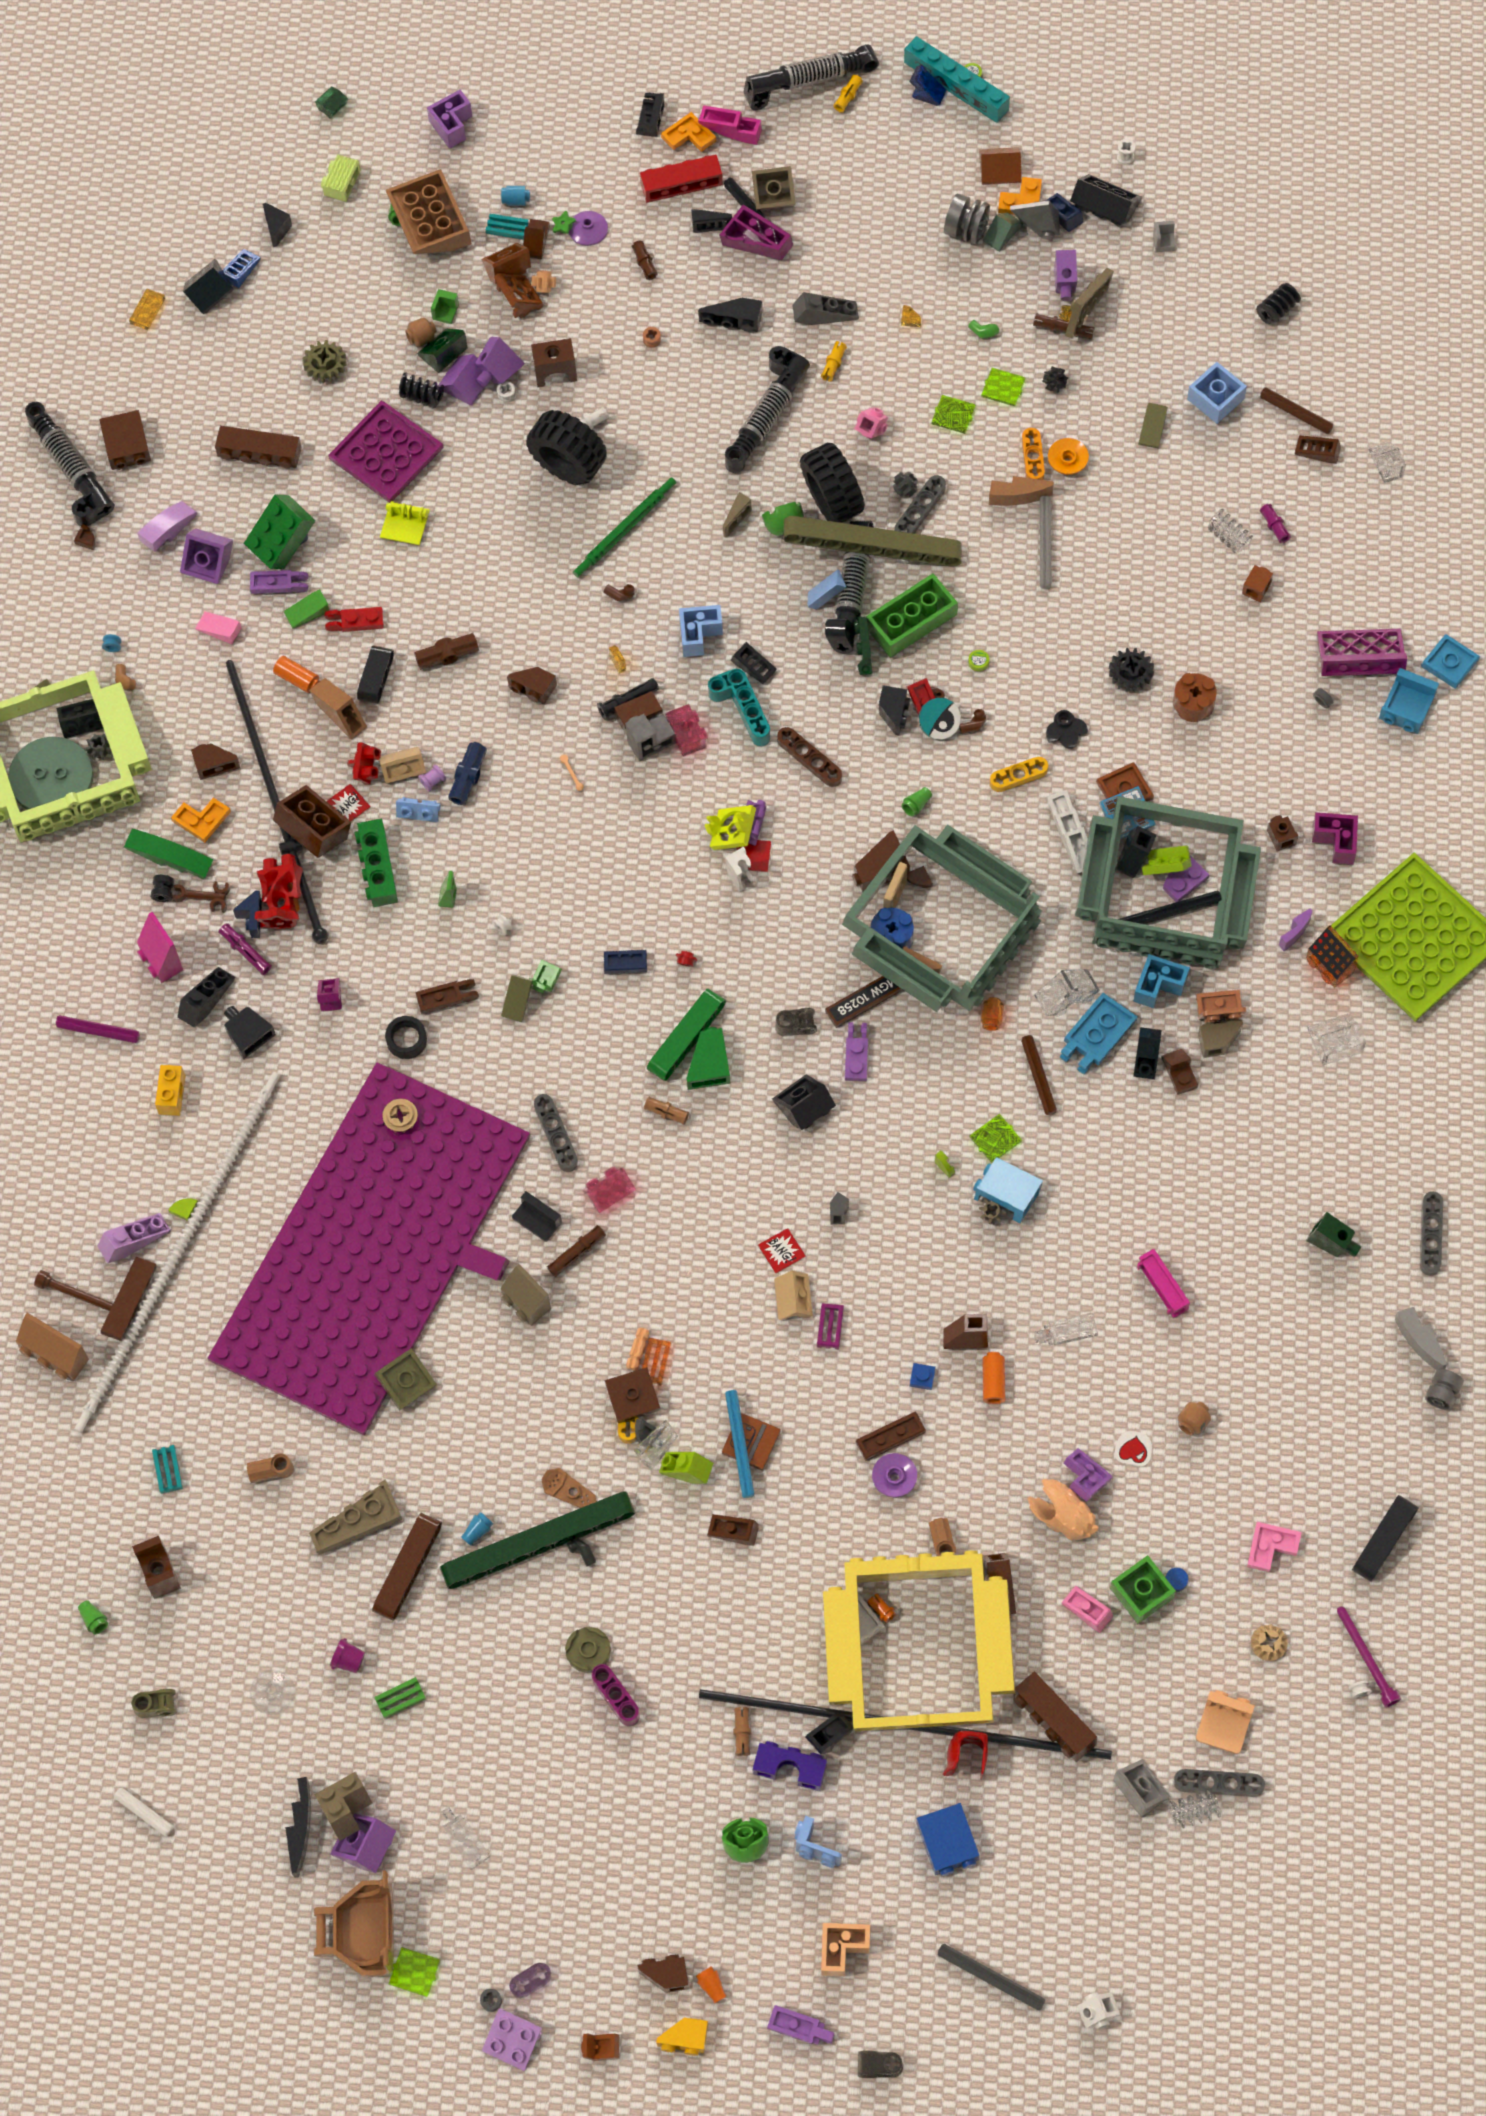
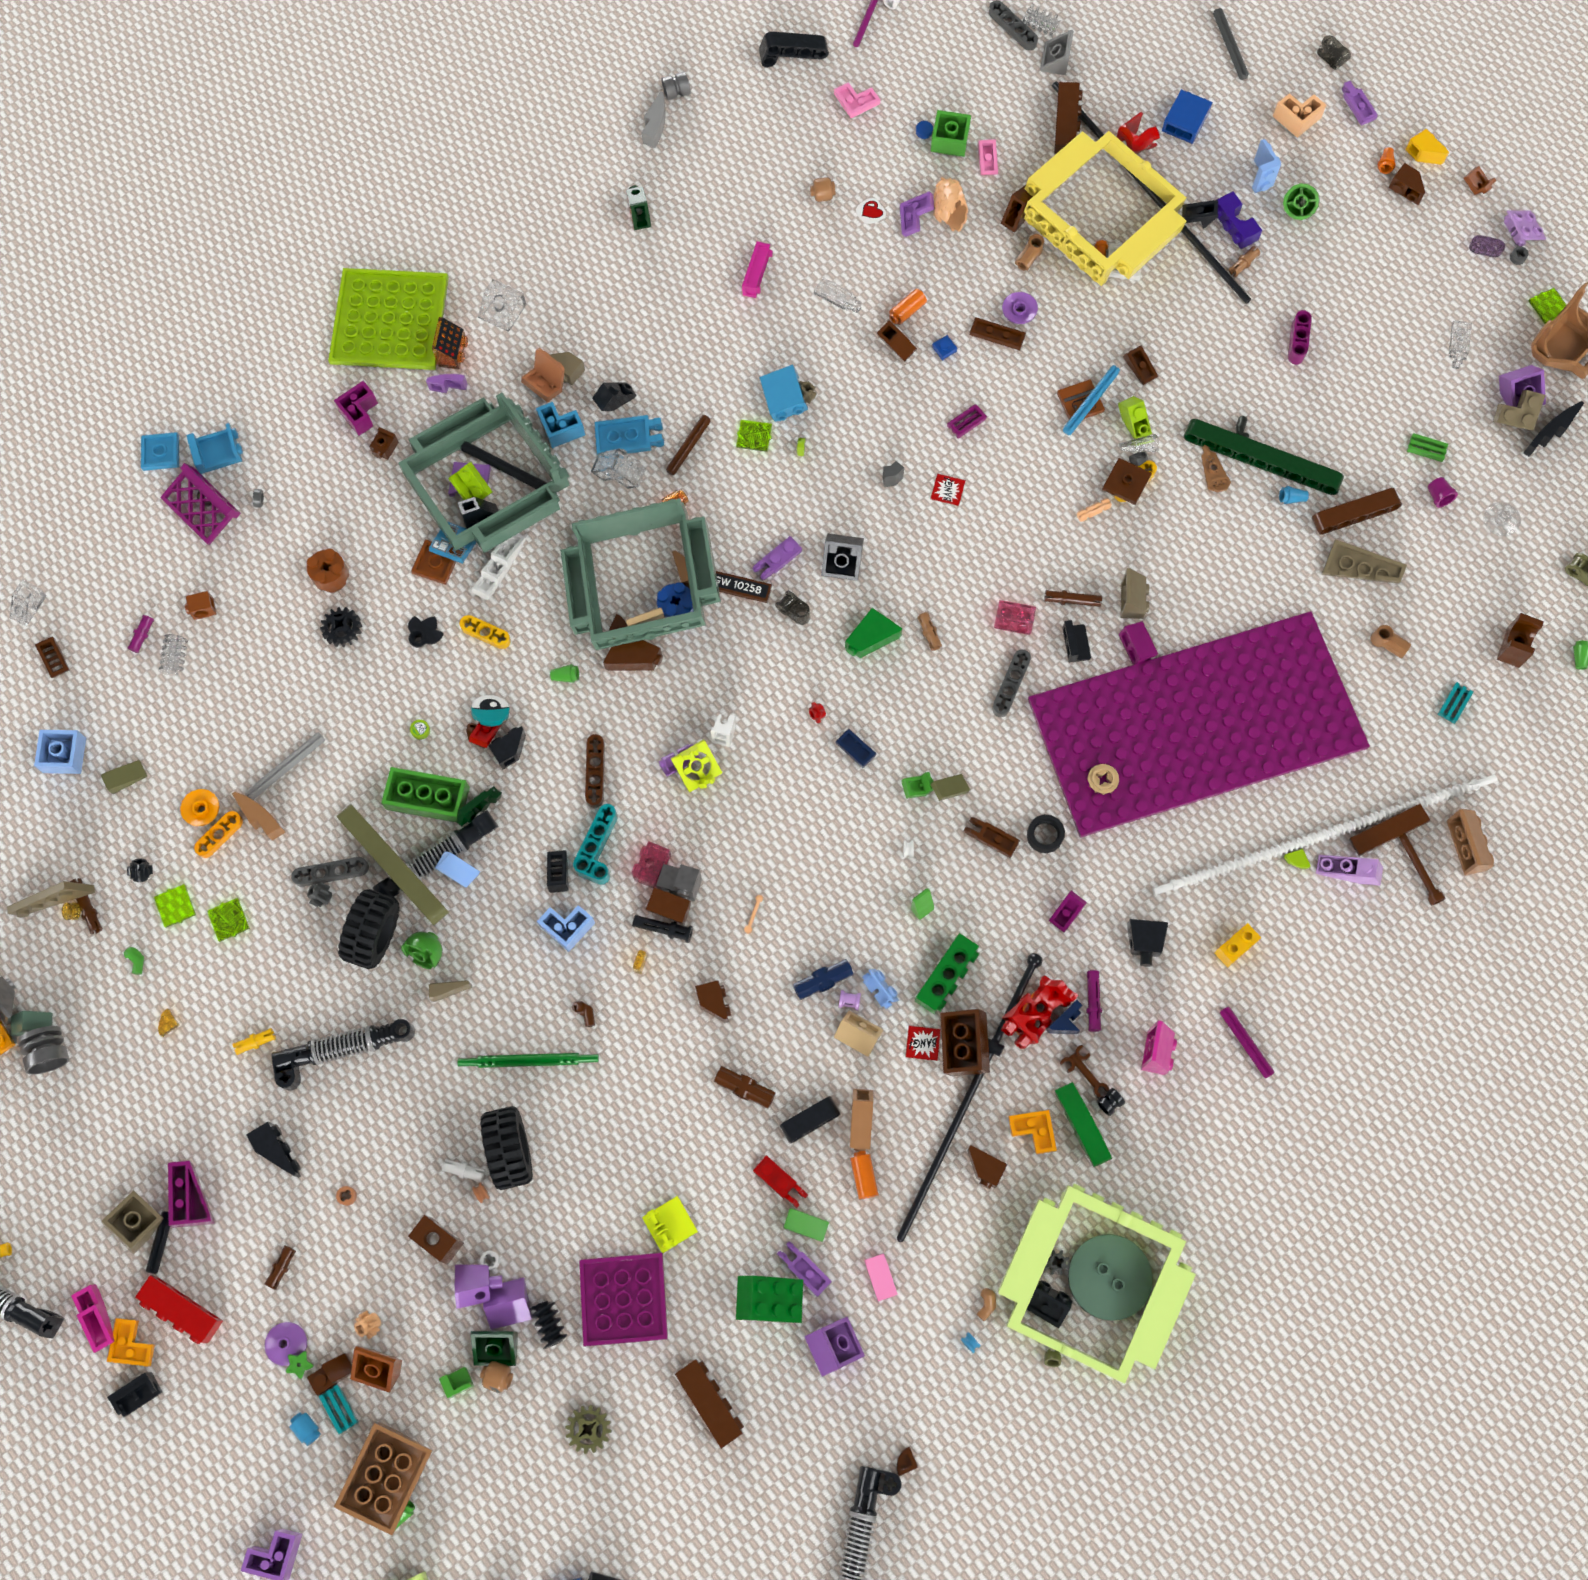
camera: 135 degrees left, 5 degrees up
reddish brown panel [99,410,151,470] -> none
lavender slope [137,501,197,552] -> none
black slope [177,967,235,1028] -> none
red hips [347,742,381,785] -> none
olive tile [374,1348,437,1411] -> none
dark orange piece [494,273,544,319] -> none
olive tile [565,1626,611,1673] -> none
clear orange tile [642,1338,671,1386] -> none
green beam [647,988,726,1081] -> none
black slope [691,209,732,233] -> none
red sticker [736,840,771,872] -> none
tan panel [774,1270,813,1320] -> none
dark grey slope [792,292,859,325] -> none
bright pink brick [854,407,889,439] -> none
reddish brown arm [959,709,986,734] -> none
medium lavender torso [1054,250,1077,301] -> none
reddish brown slope [1161,1049,1198,1095] -> none
light nougat bracket [1196,1690,1255,1754] -> none
tan gear [1251,1624,1288,1661] -> none
reddish brown axle [1260,387,1334,434] -> none
dark grey beam [1420,1191,1443,1276] -> none

